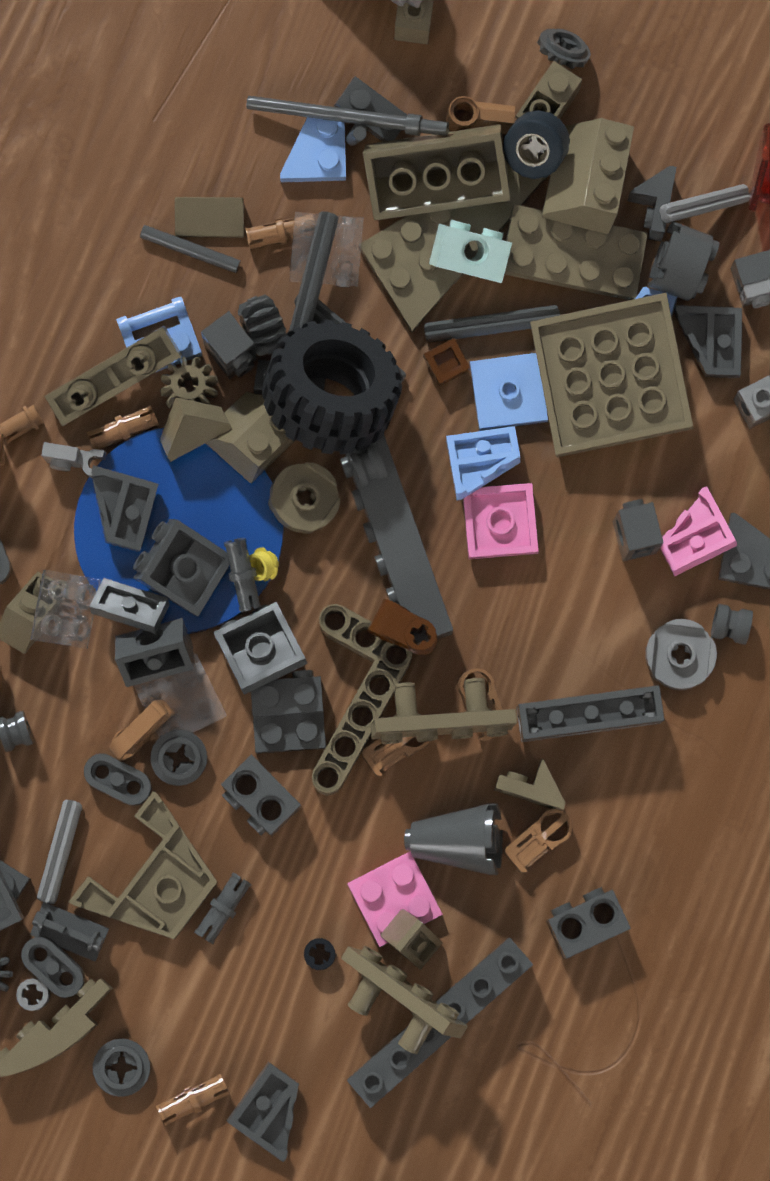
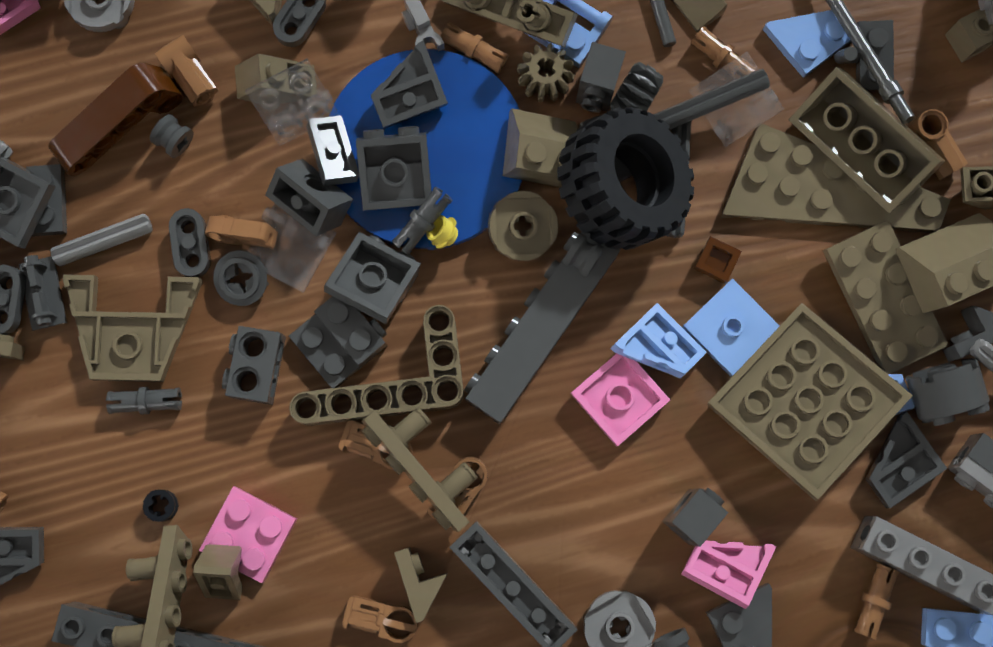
camera: 55 degrees right, 0 degrees up
dark tan slope [160,397,232,462] -> none
reddish brown piece [367,599,438,656] -> none
dark grey cone [404,803,503,875] -> none
dark grey axle [424,305,560,343] -> none
light aqua brick [429,220,512,283] -> none
black wheel [503,110,570,179] -> none

